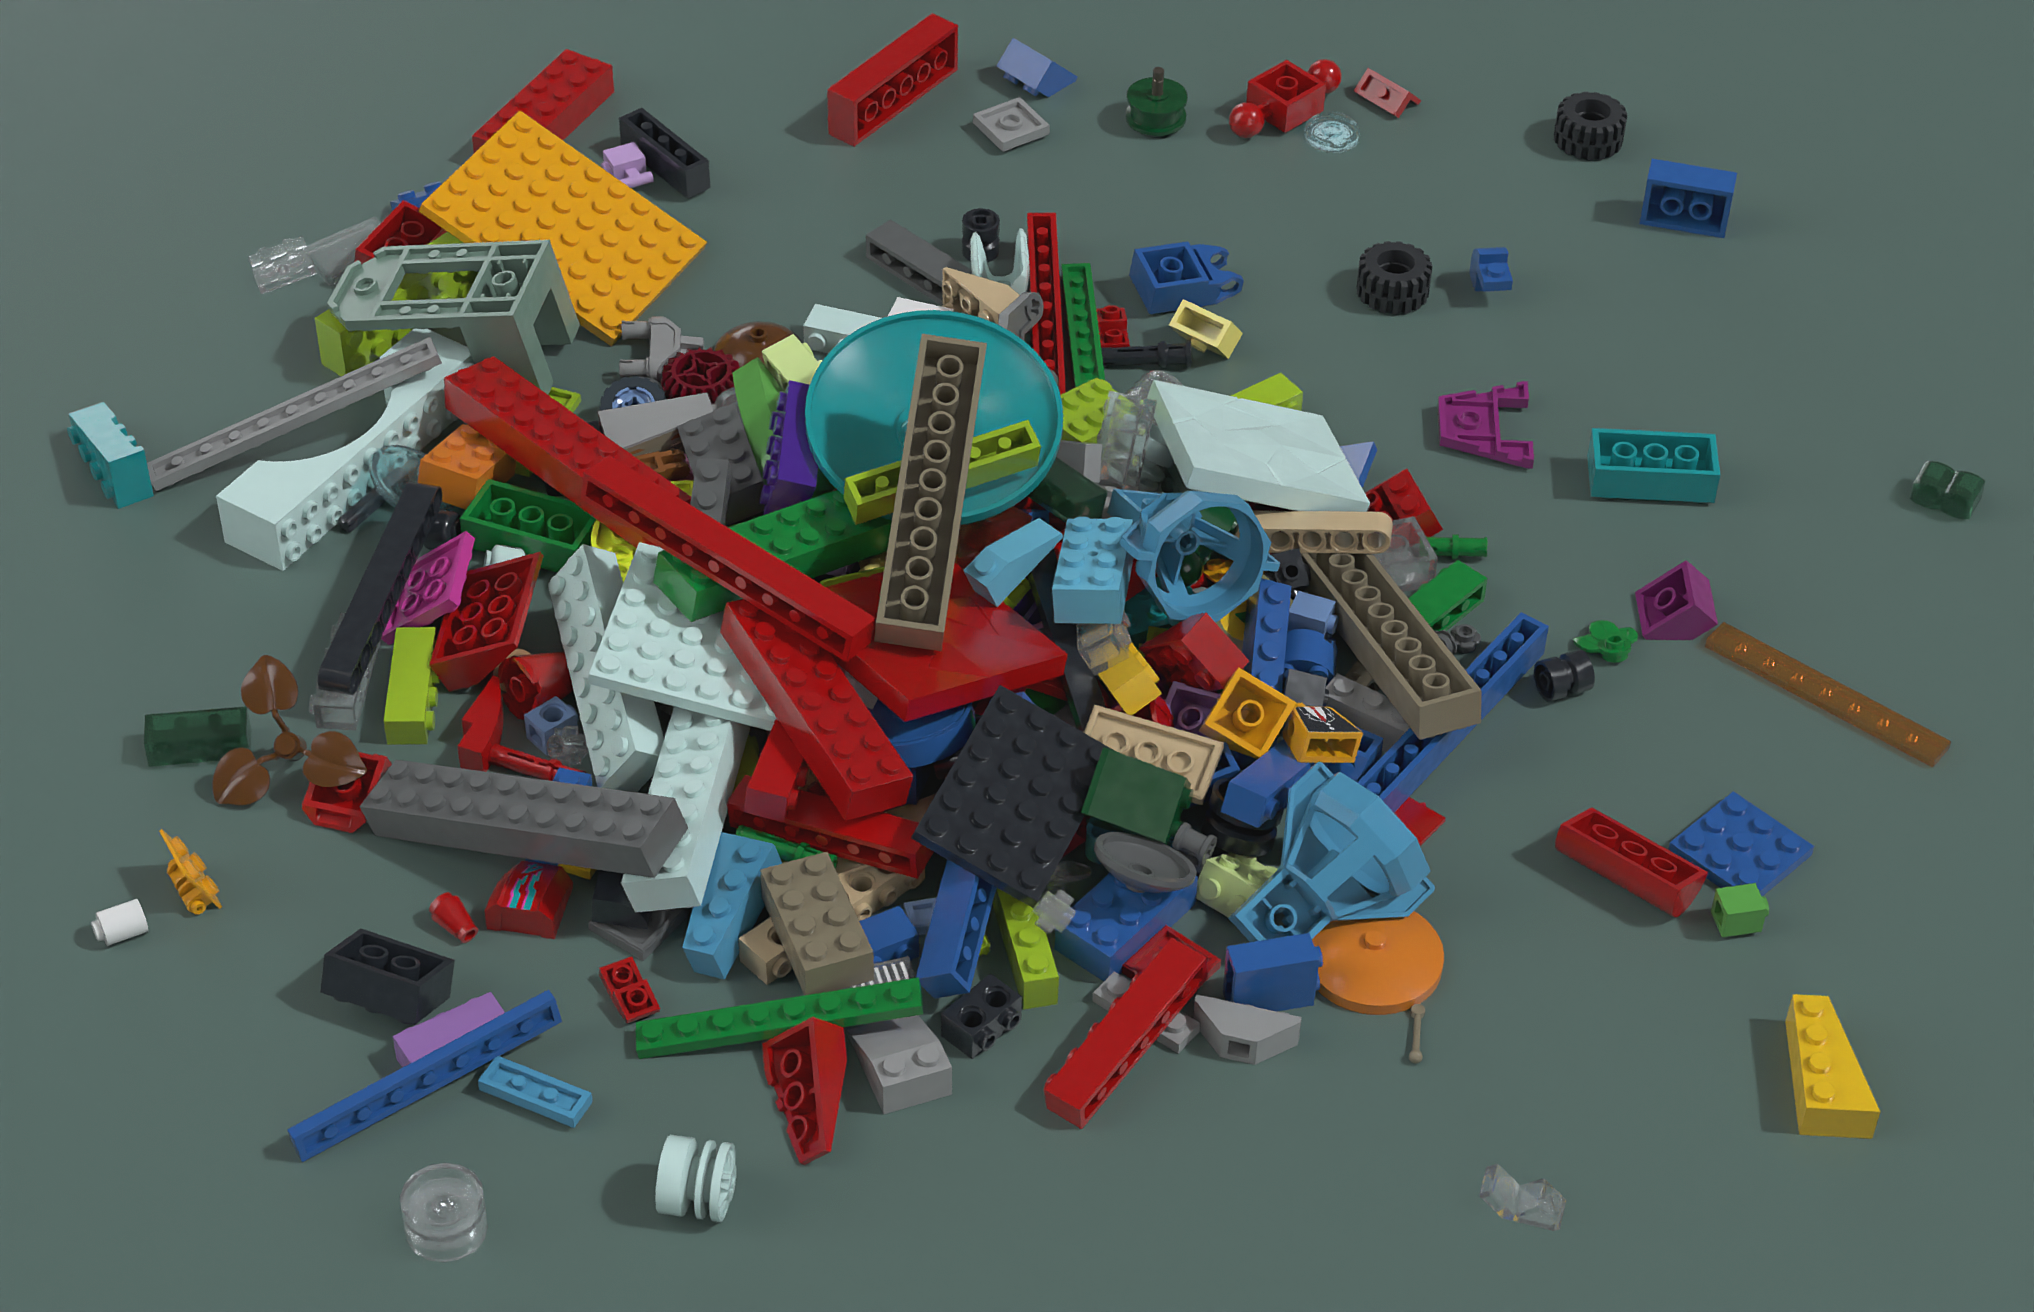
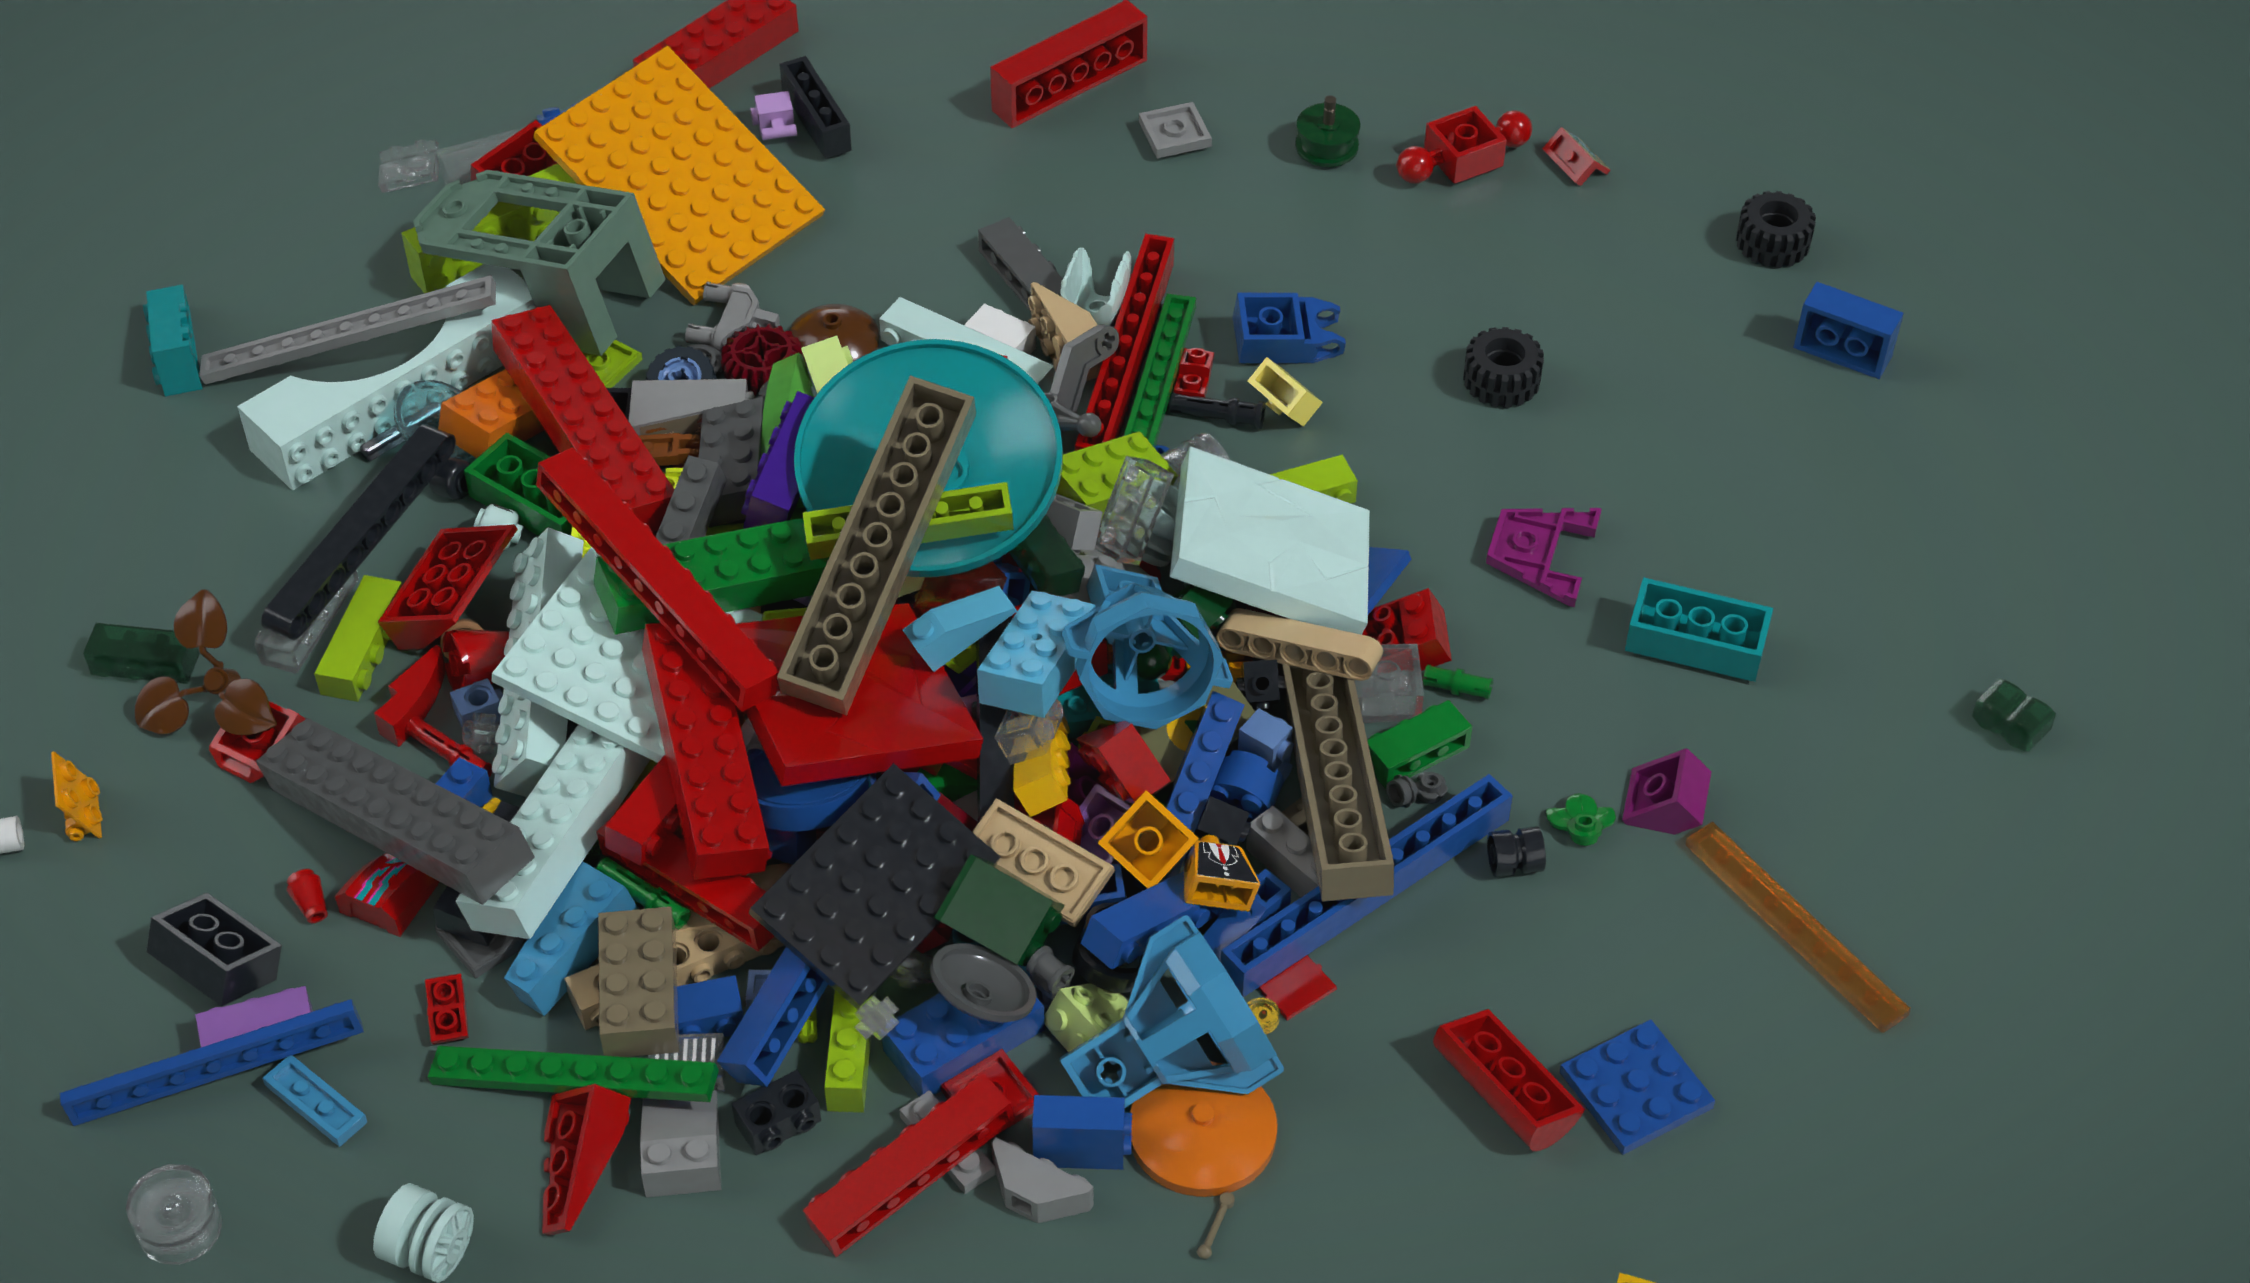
camera: 15 degrees right, 5 degrees up
dark pink plate [381,531,475,645] -> none
black wheel [962,208,1000,262] -> none
slope [997,38,1078,97] -> none
clear light blue tile [1304,112,1360,153] -> none
blue brick [1469,247,1513,292] -> none
bright green brick [1711,883,1769,937] -> none

